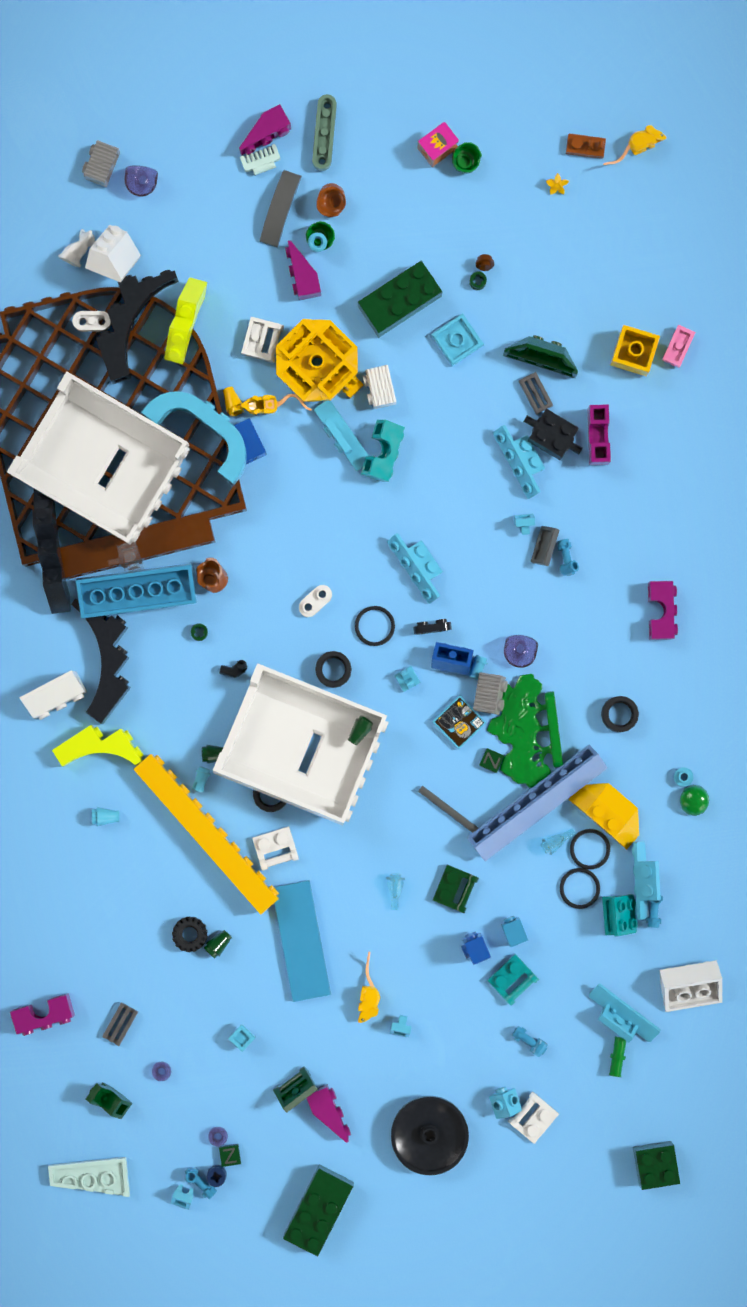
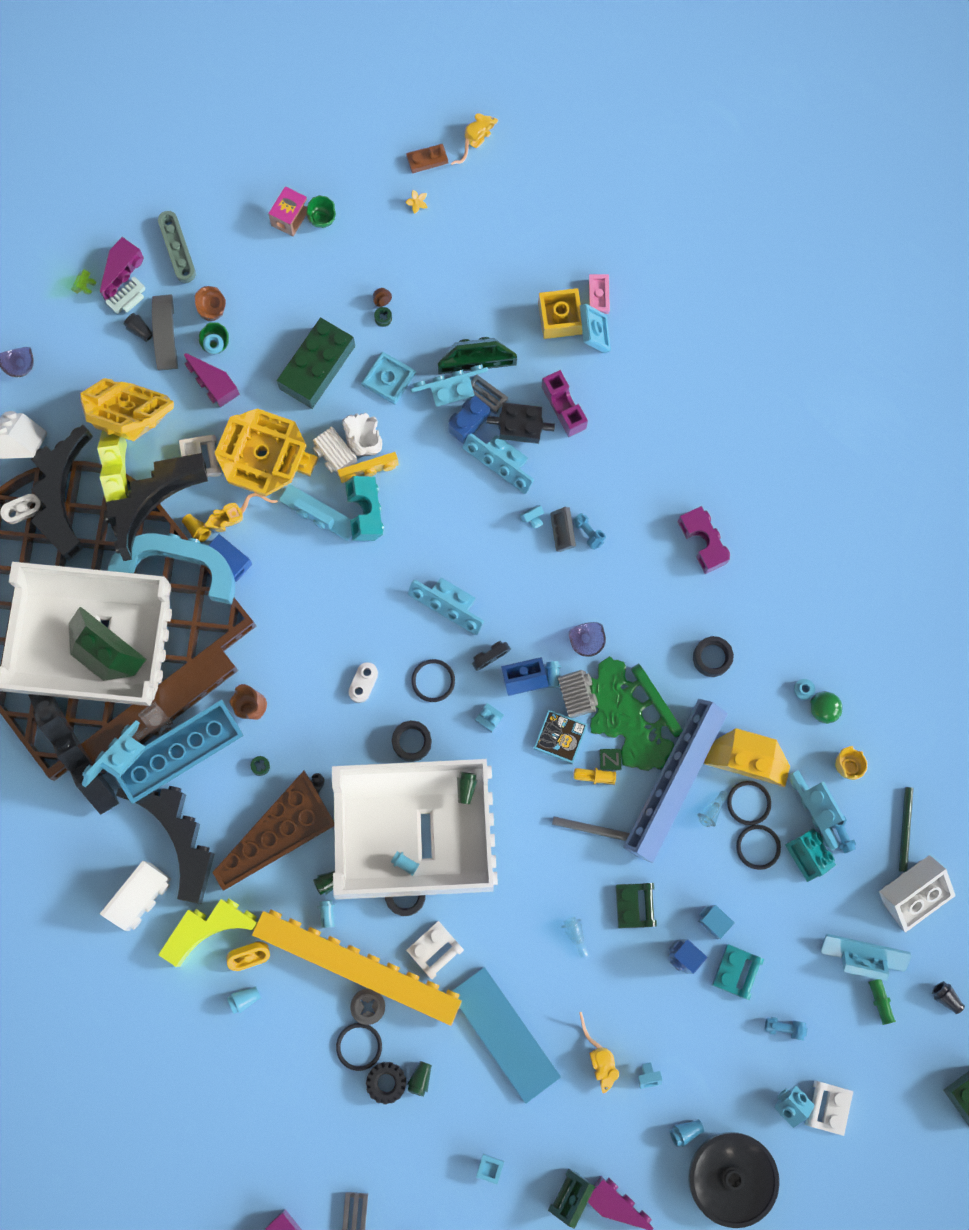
camera: 25 degrees left, 10 degrees down
none -> dark green wedge [68,607,147,681]
none -> clear neon green tile [71,269,97,295]
none -> yellow piece [80,378,174,441]
none -> medium azure bracket [82,720,145,787]
none -> black arch [104,453,208,561]
none -> black cone [123,313,153,342]
none -> reddish brown wing [212,770,334,891]
none -> yellow plate [226,942,270,971]
none -> black tyre [336,1023,382,1071]
none -> yellow plate [338,452,399,483]
none -> white hair [342,412,382,457]
none -> dark grey gear [350,989,385,1025]
none -> medium azure pin [391,851,419,876]
none -> medium azure bracket [410,364,488,407]
none -> blue brick [448,396,490,444]
none -> yellow axle [573,768,616,785]
none -> medium azure tile [580,303,611,353]
none -> dark azure cone [669,1119,704,1147]
none -> yellow hair [835,746,867,780]
none -> dark green bar [899,787,914,872]
none -> black cone [932,981,965,1014]

